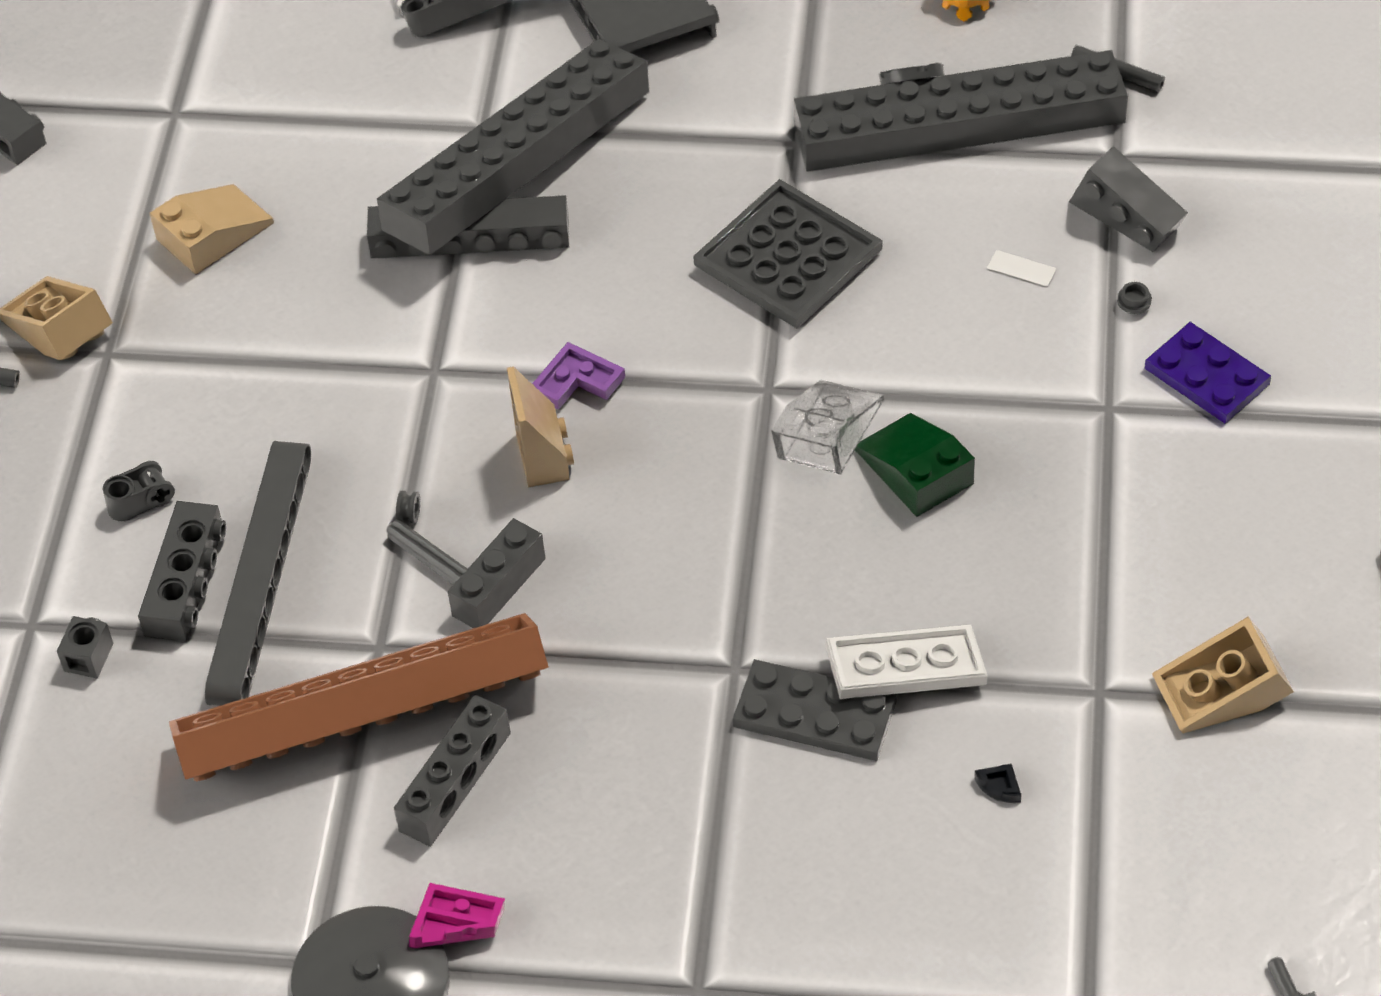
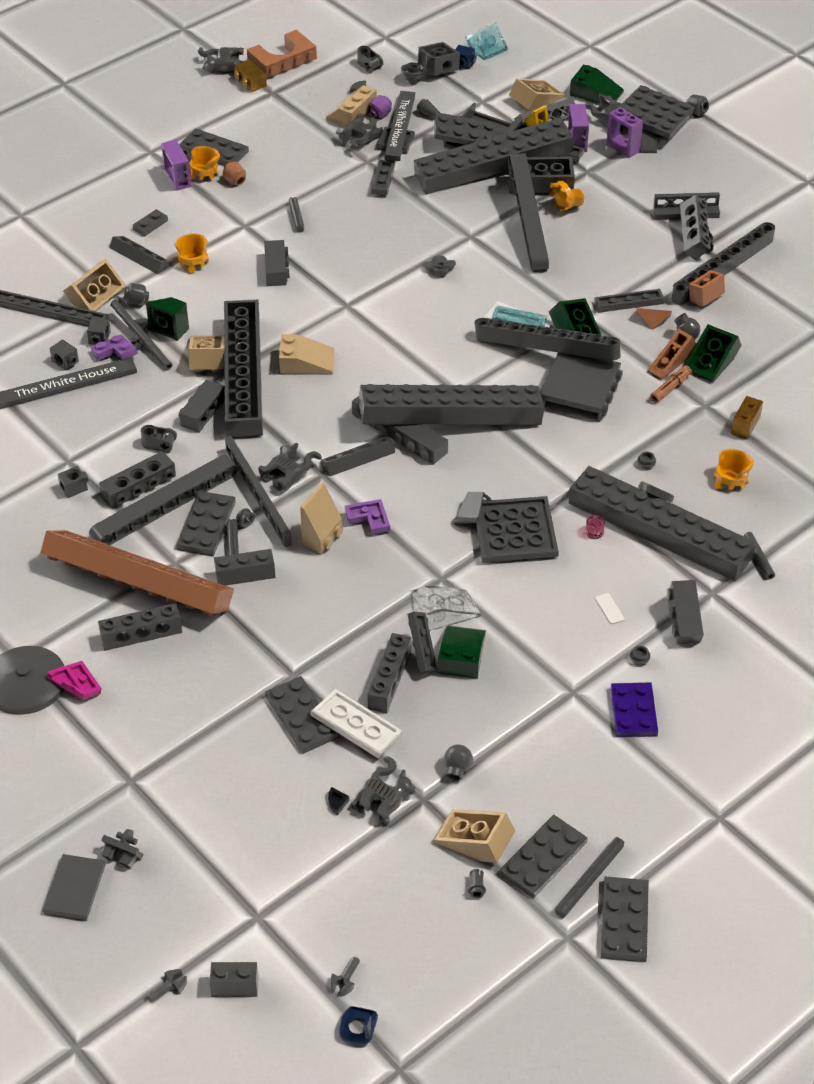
camera: 40 degrees right, 5 degrees down
none -> dark grey plate [177,491,236,556]
none -> dark grey brick [179,380,225,433]
none -> dark grey brick [224,299,263,437]
none -> dark grey tile [225,436,292,547]
none -> dark grey animal [258,443,322,491]
none -> dark grey slope [320,437,395,476]
none -> dark grey animal [352,756,416,826]
none -> dark grey brick [367,633,411,713]
none -> dark grey plate [407,611,438,673]
none -> dark grey piece [444,744,473,780]
none -> piece [452,492,492,523]
none -> dark grey pin [468,869,486,898]
none -> dark grey plate [499,814,588,899]
none -> clear pink wheel [585,515,605,539]
none -> dark grey plate [637,451,656,468]

